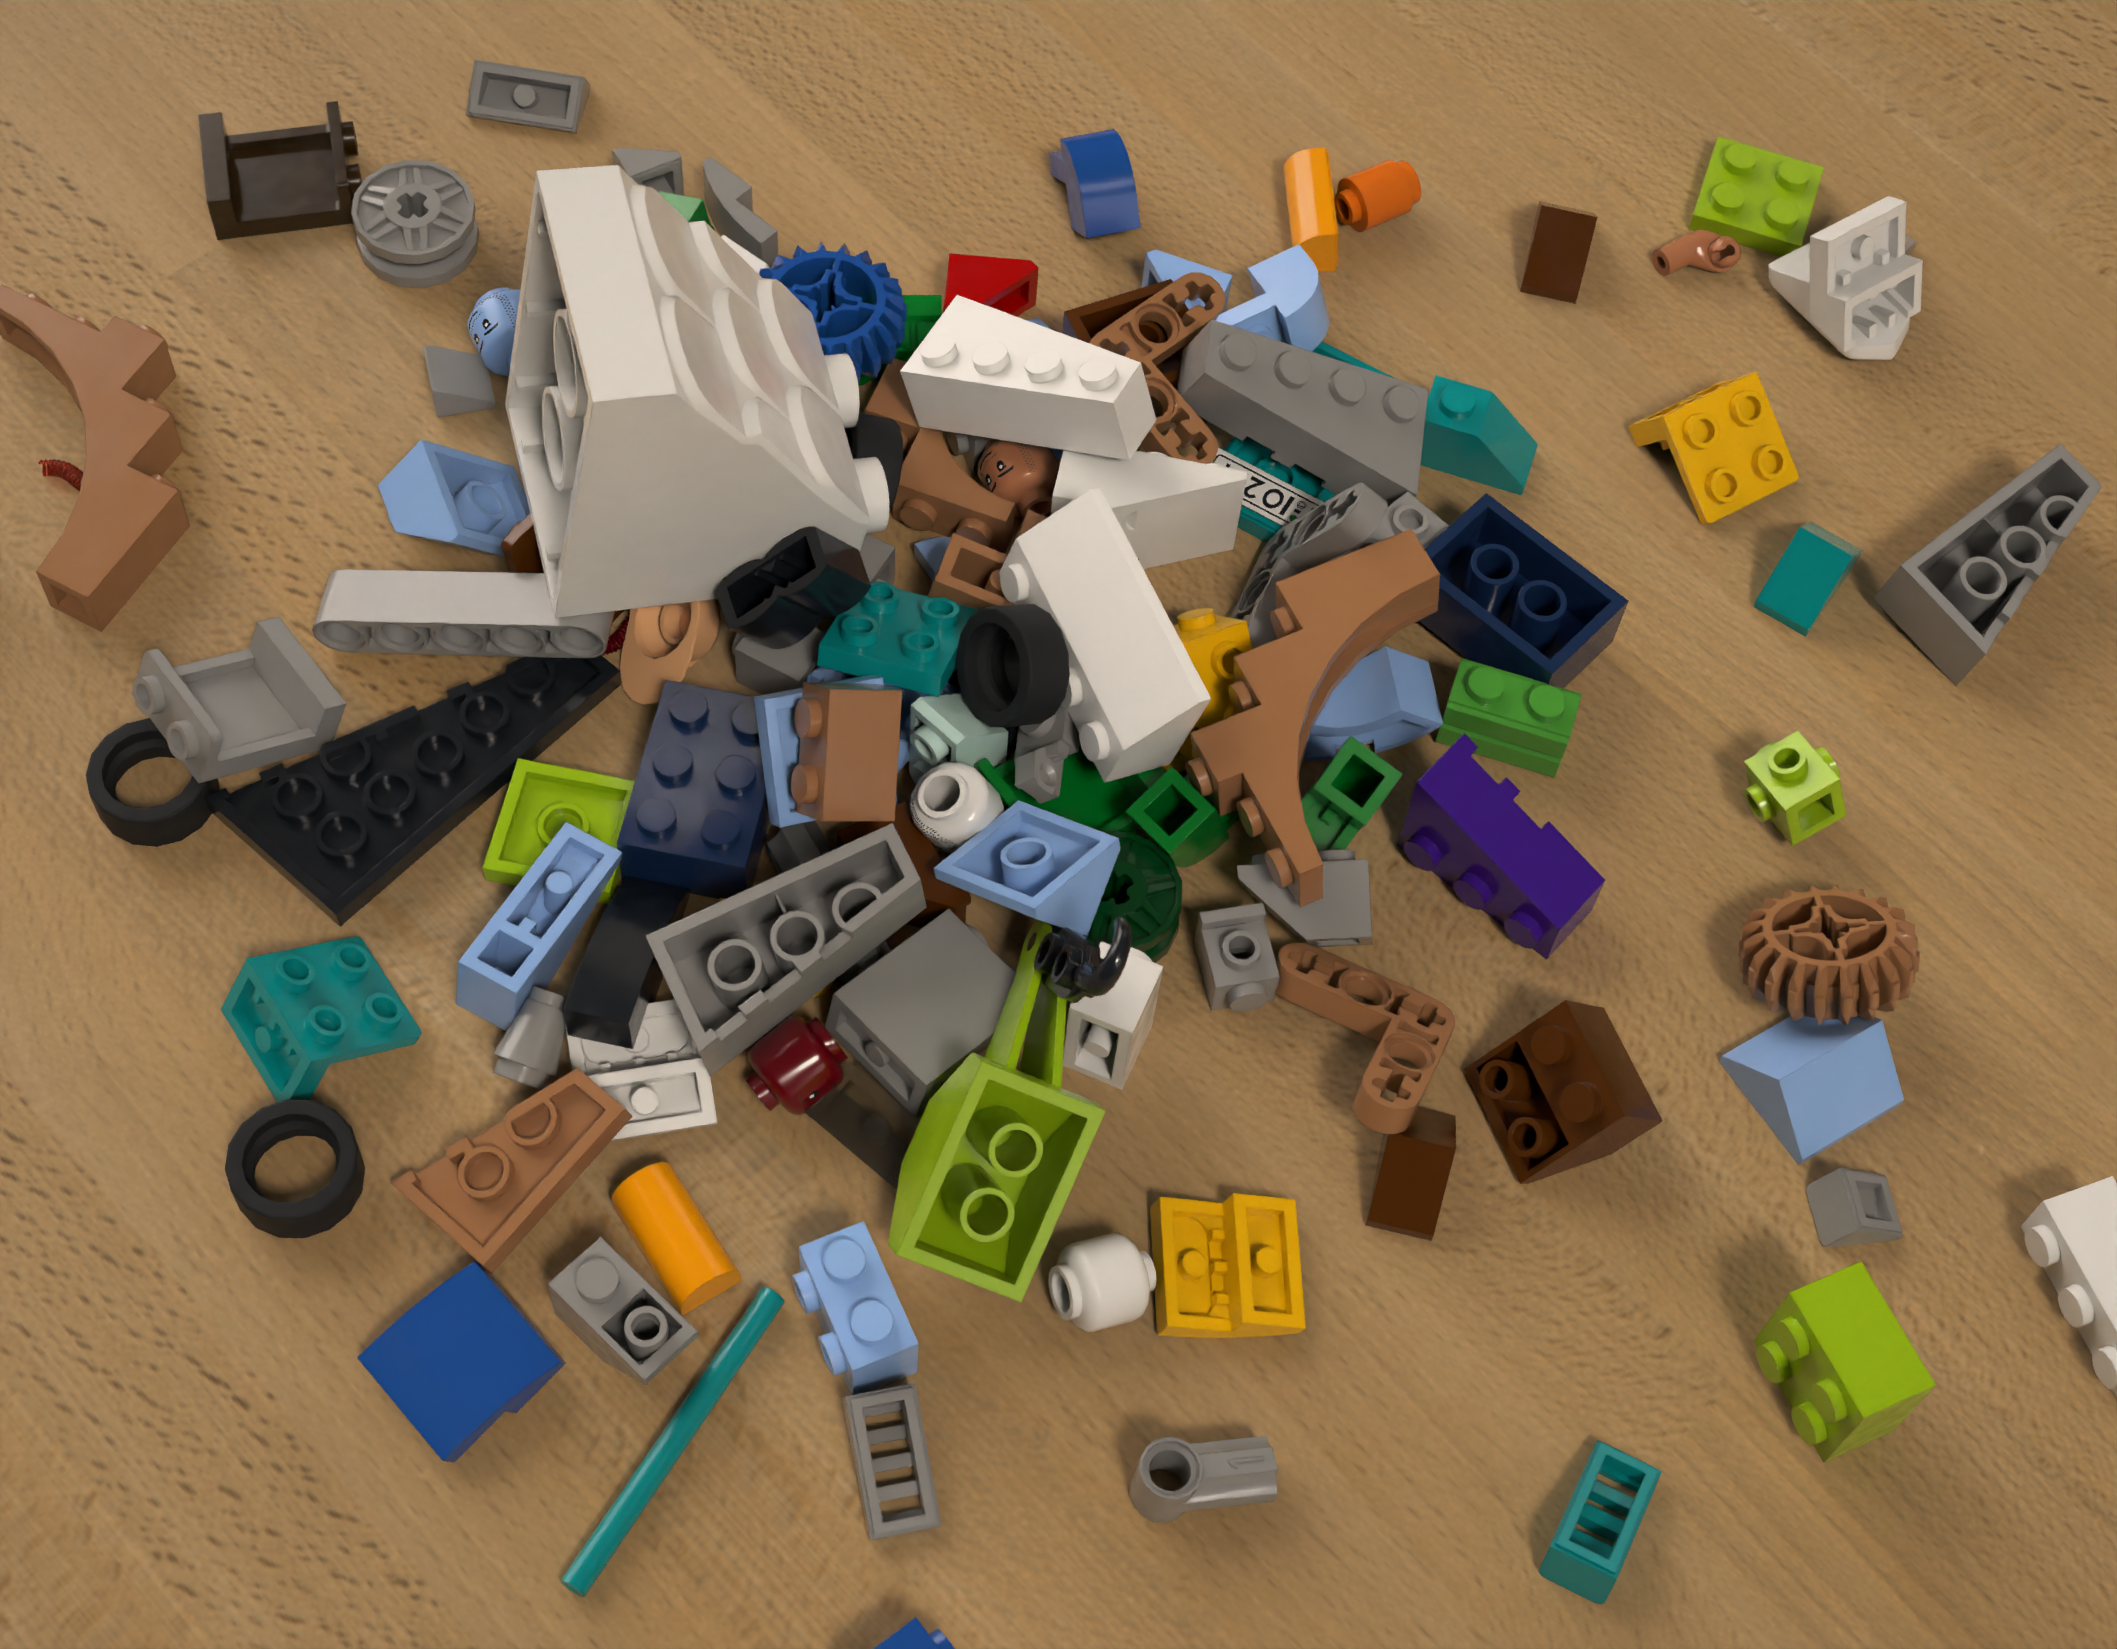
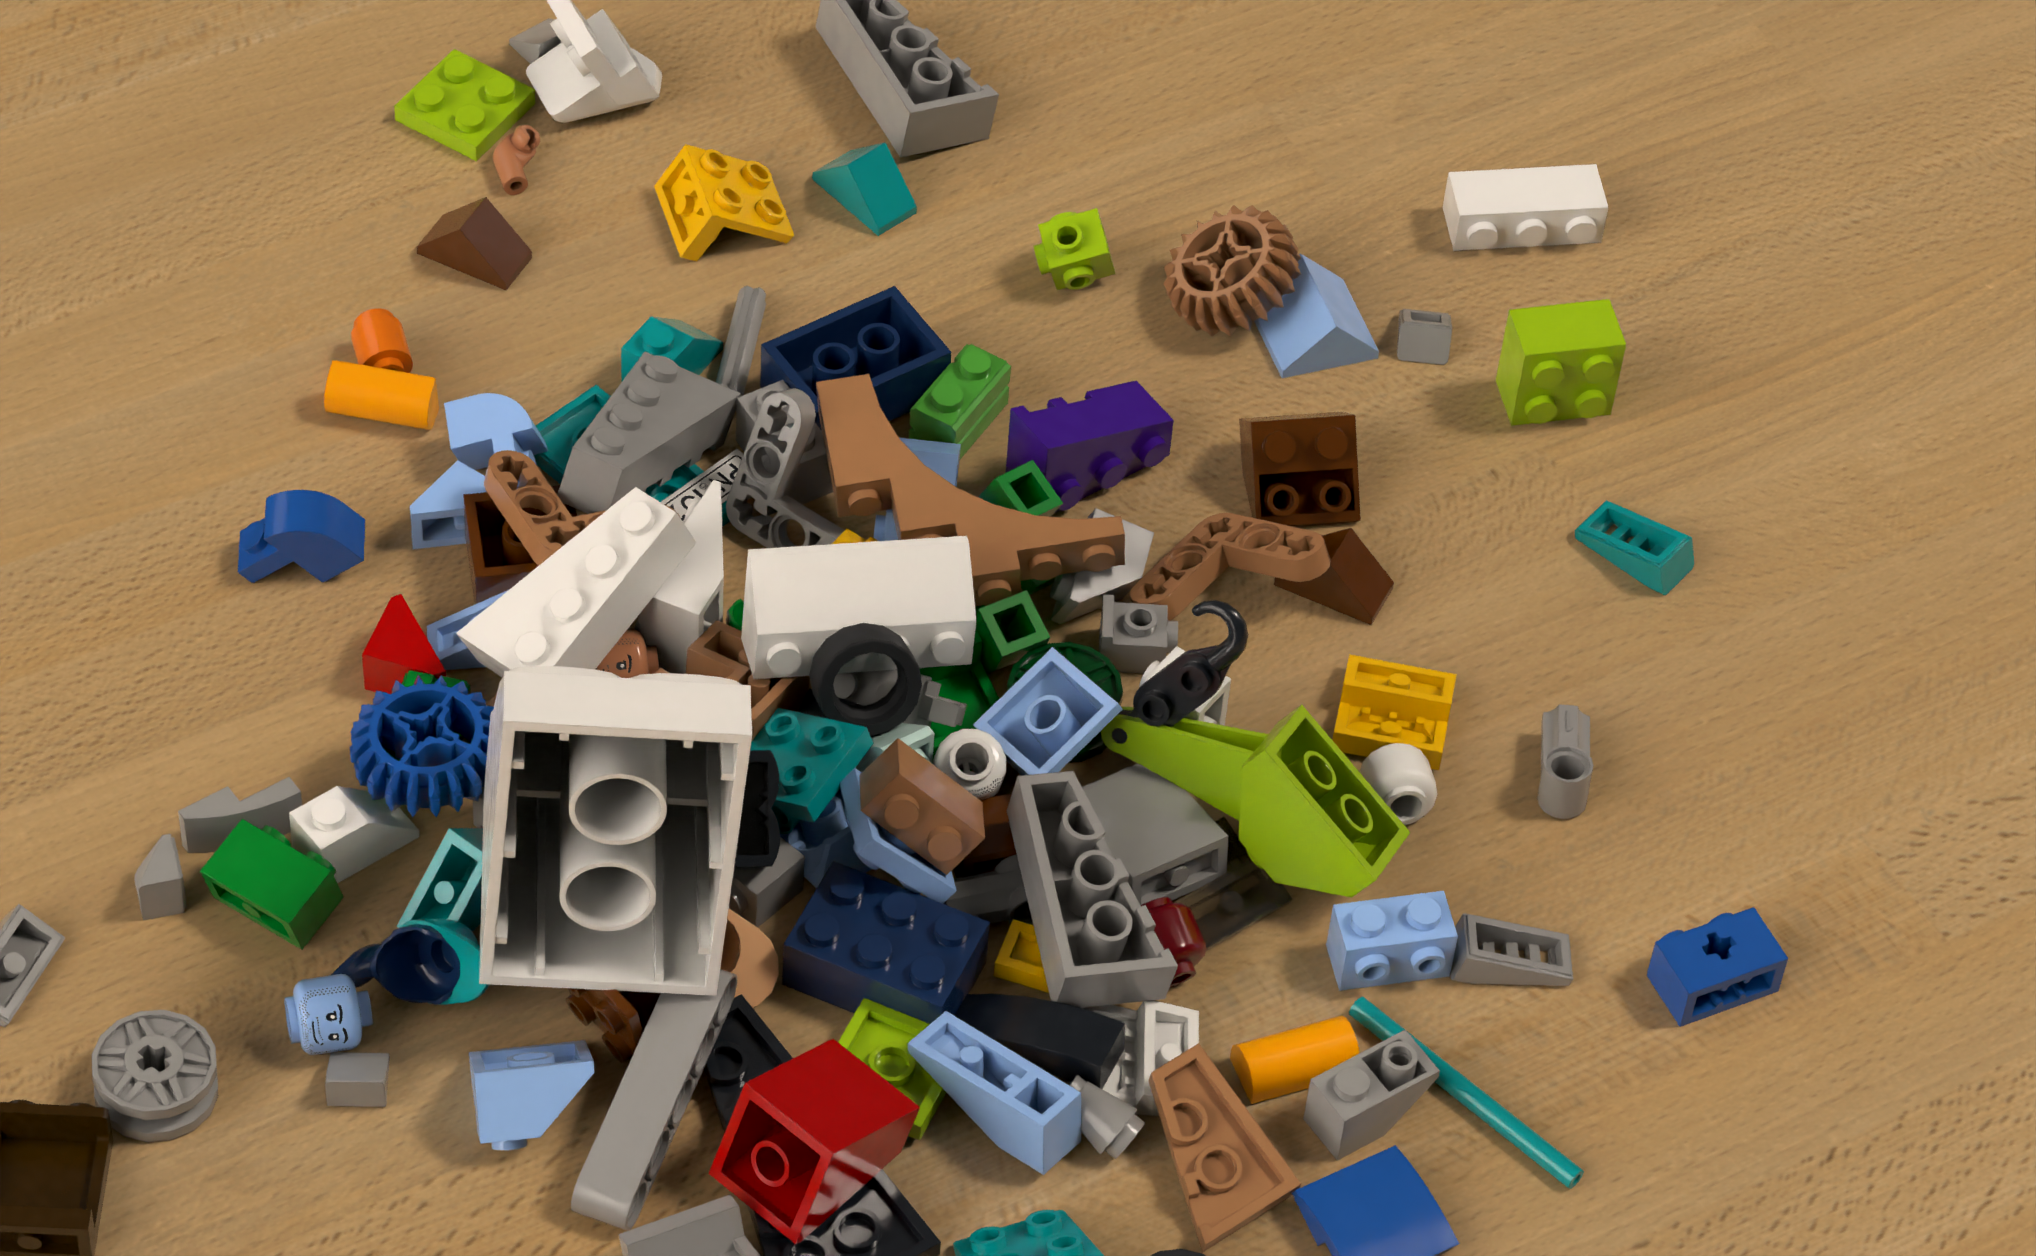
camera: 75 degrees left, 10 degrees down
none -> red slope [708,1038,920,1244]
none -> light grey axle [716,285,766,396]

